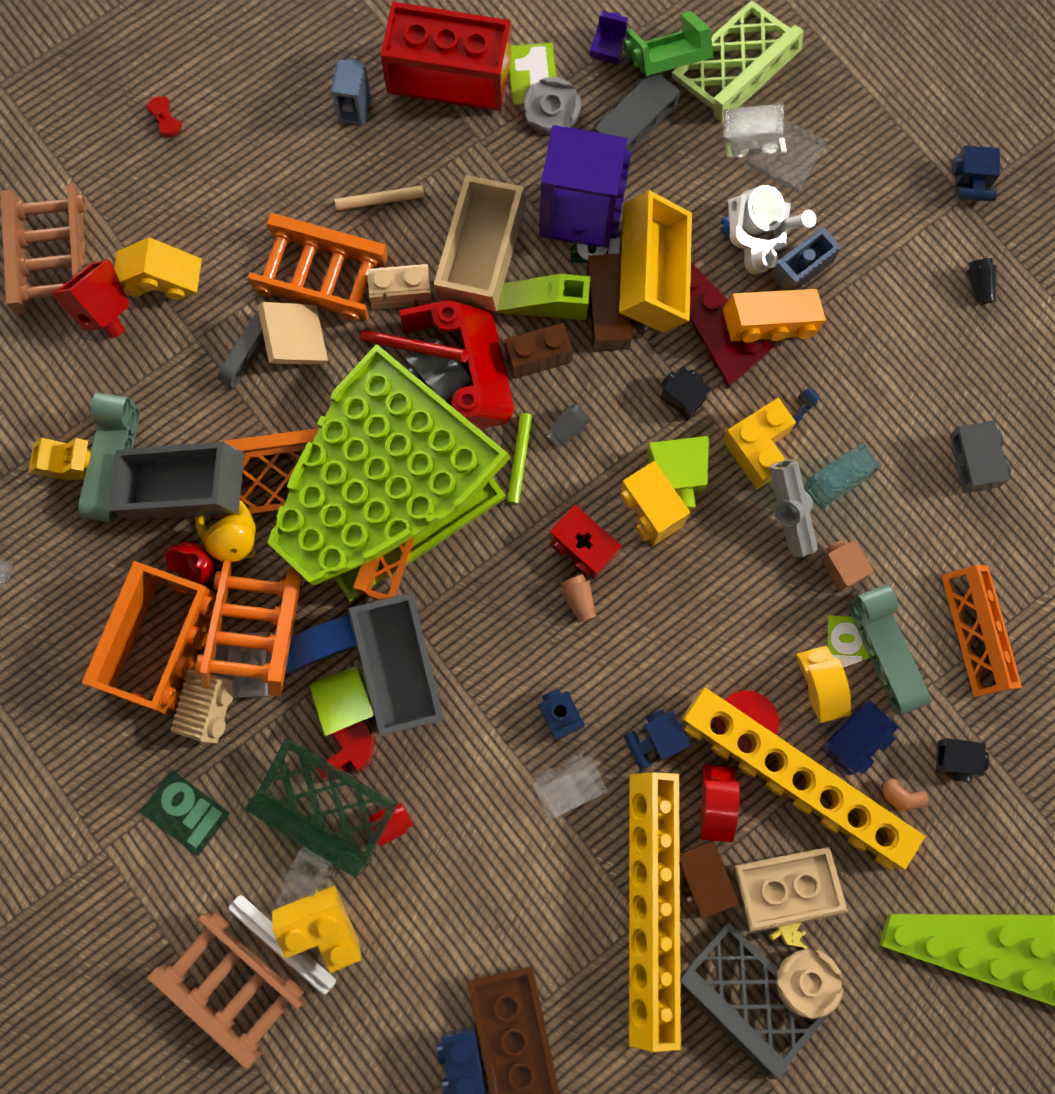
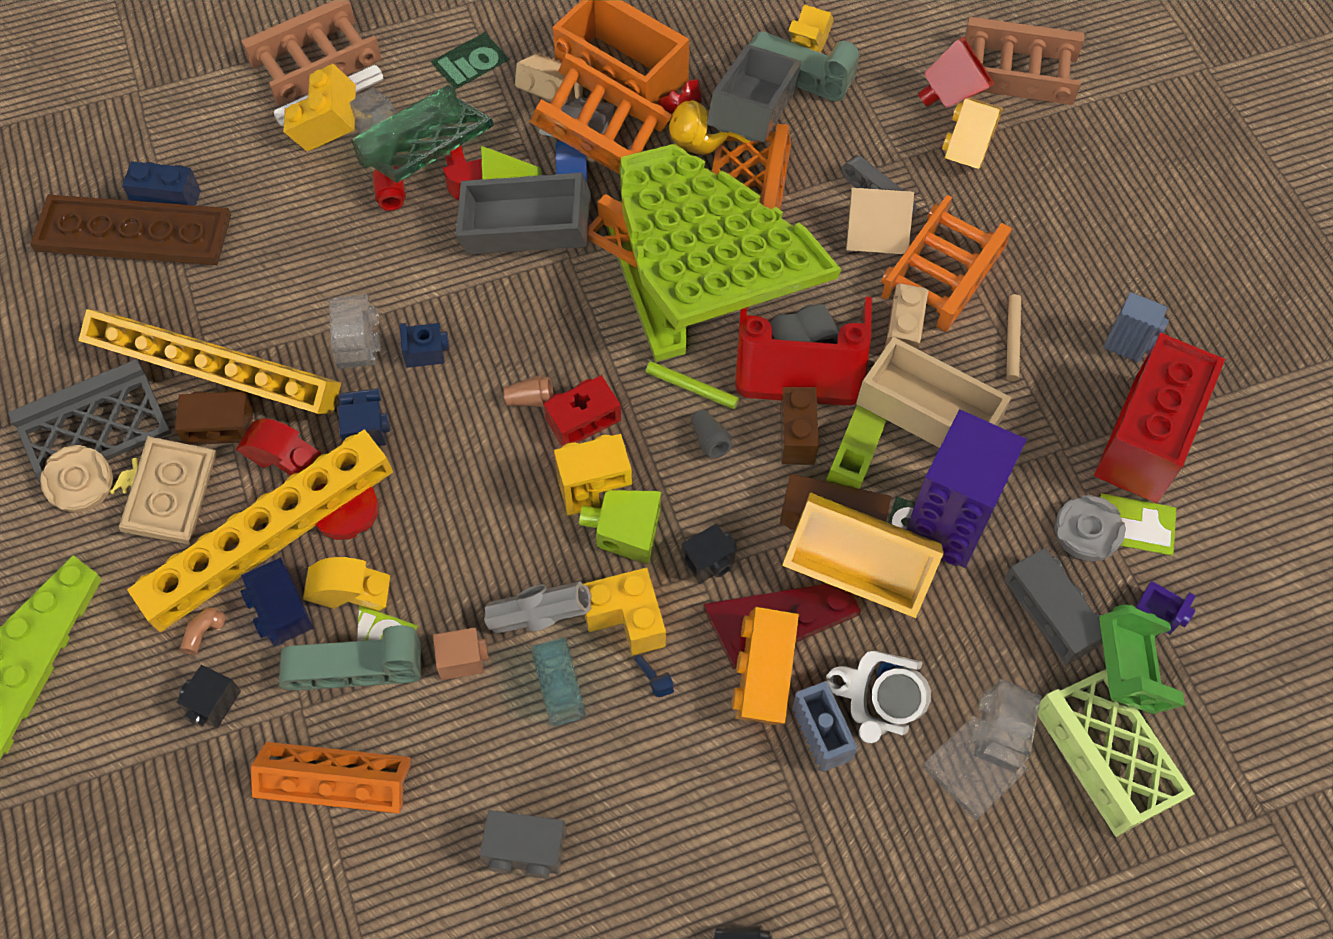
camera: 110 degrees right, 15 degrees down
red piece [147,96,182,138] -> none
red bar [360,329,468,362] -> none

